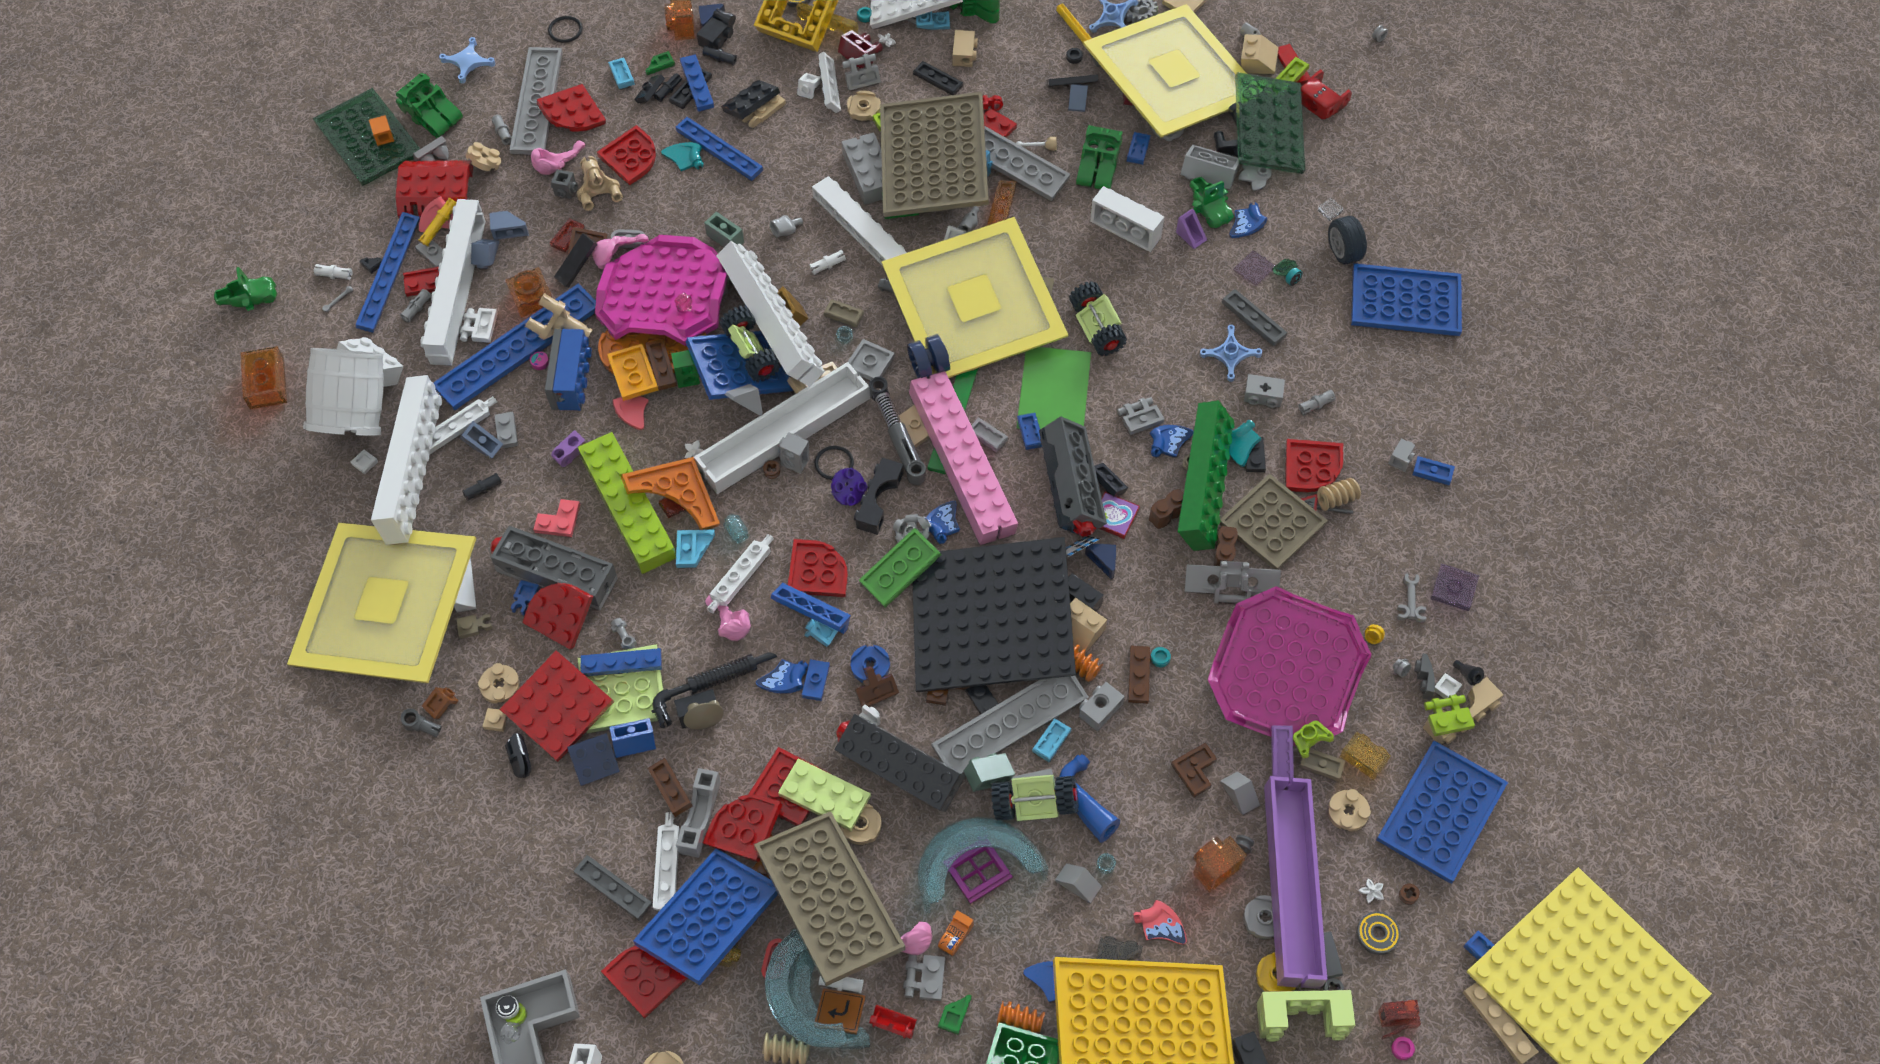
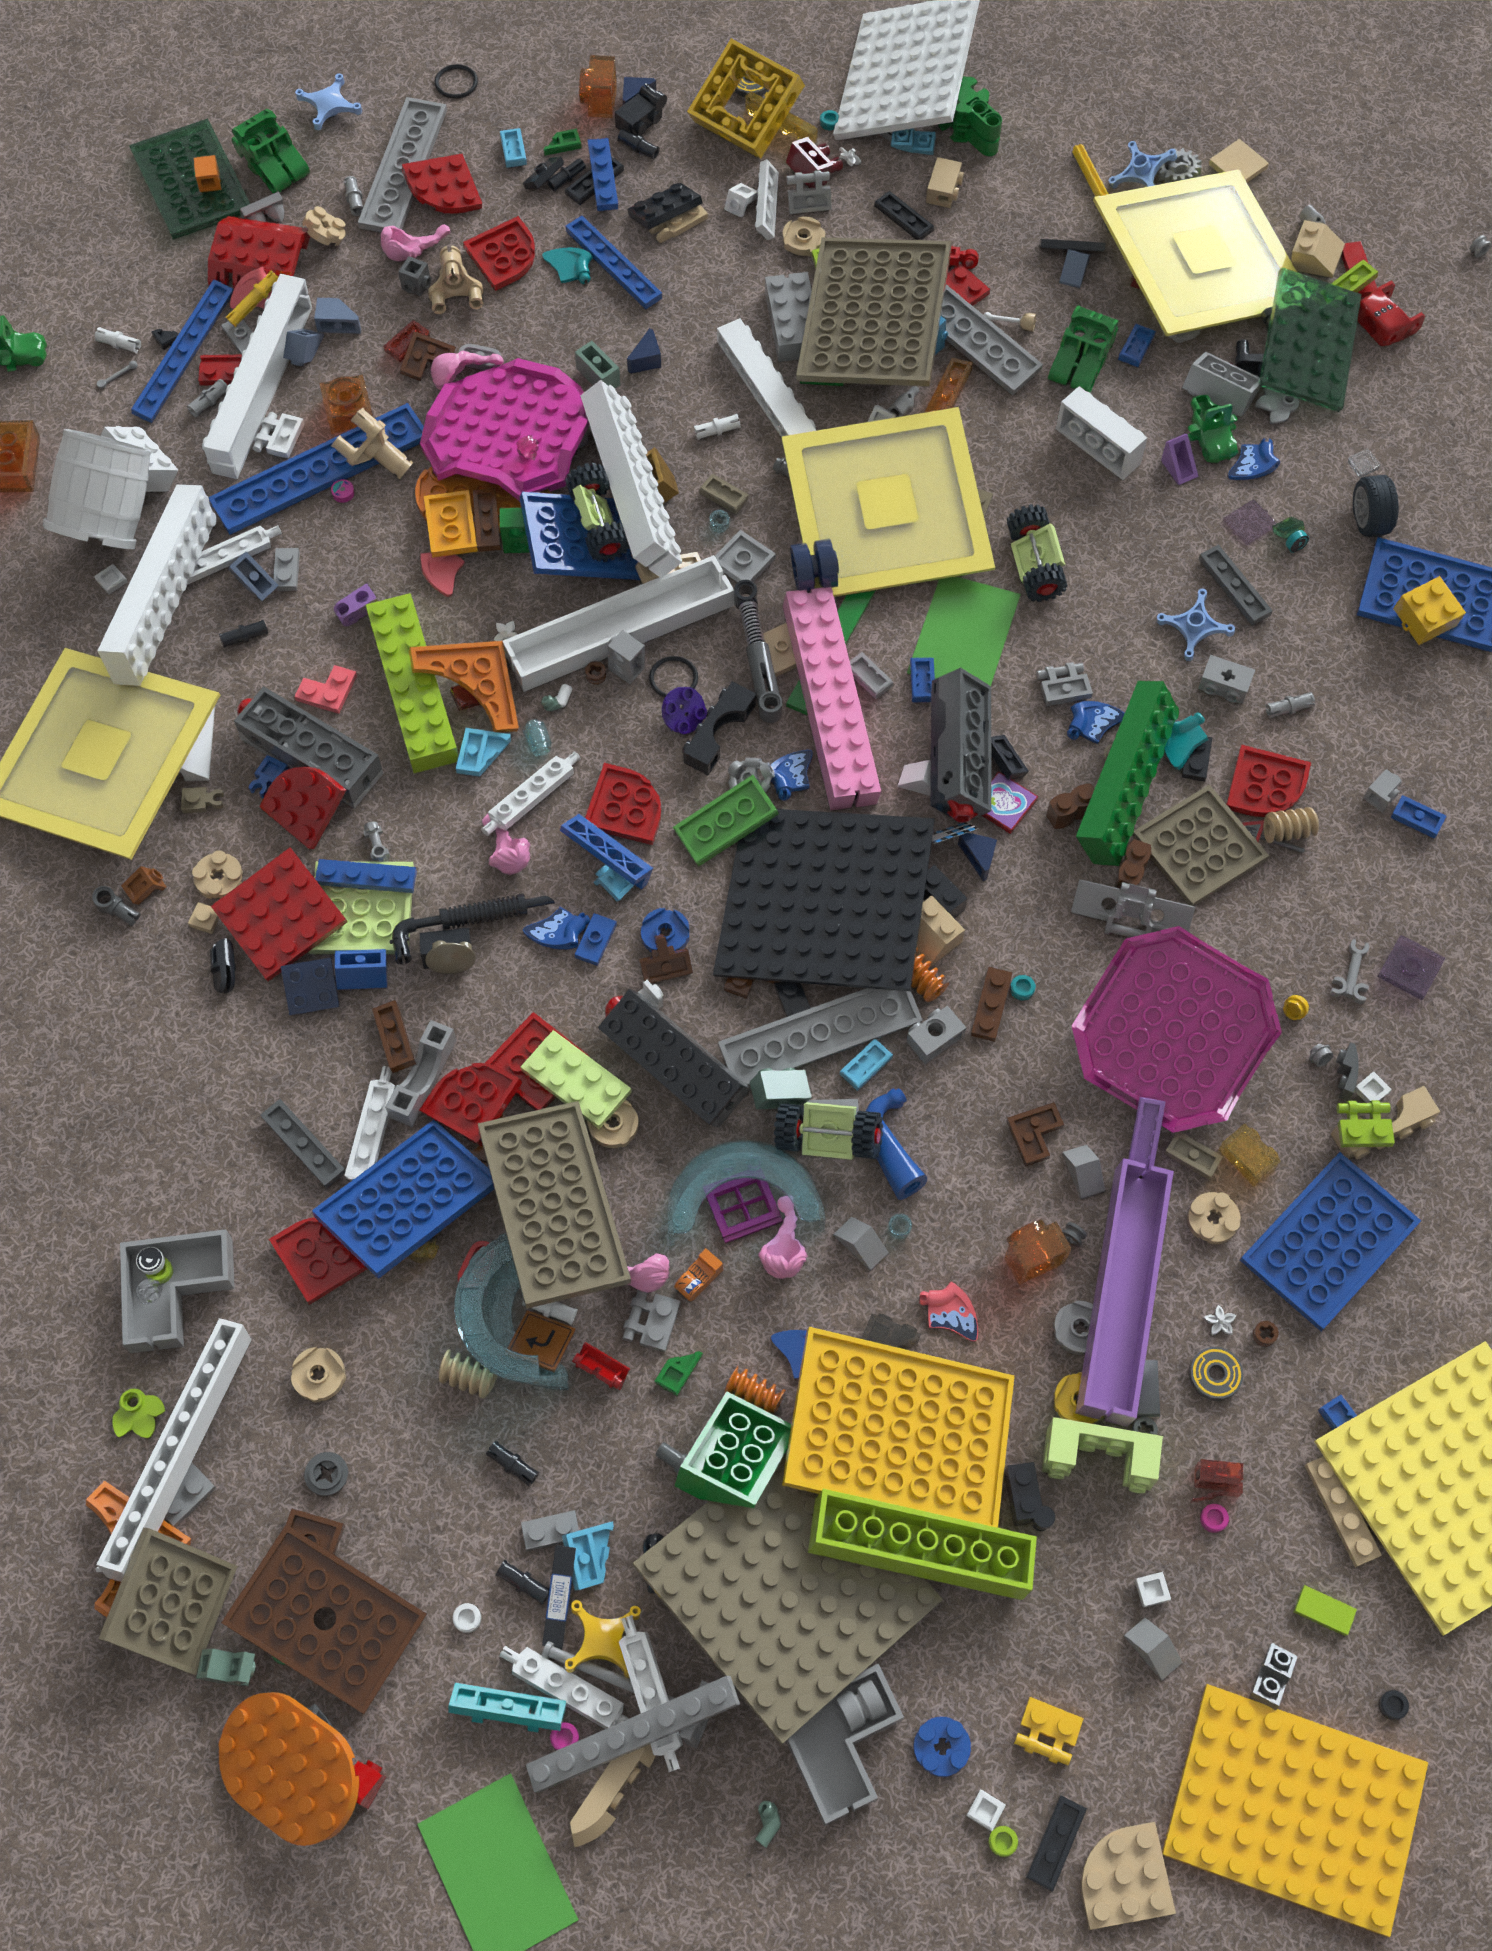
camera: 10 degrees right, 5 degrees up
blue piece [545,329,592,411] -> none
black tile [554,233,597,288] -> none
light grey slope [725,384,763,416] -> none
light grey piece [770,215,803,237] -> none
black tile [1066,48,1083,64] -> none
lime piece [1293,721,1334,758] -> none
black cone [1453,660,1484,686] -> none
none -> arm [541,684,572,712]
none -> dark blue slope [627,328,661,374]
none -> bright pink hair [758,1195,808,1279]
none -> white slope [898,760,931,796]
none -> yellow brick [1393,576,1466,645]

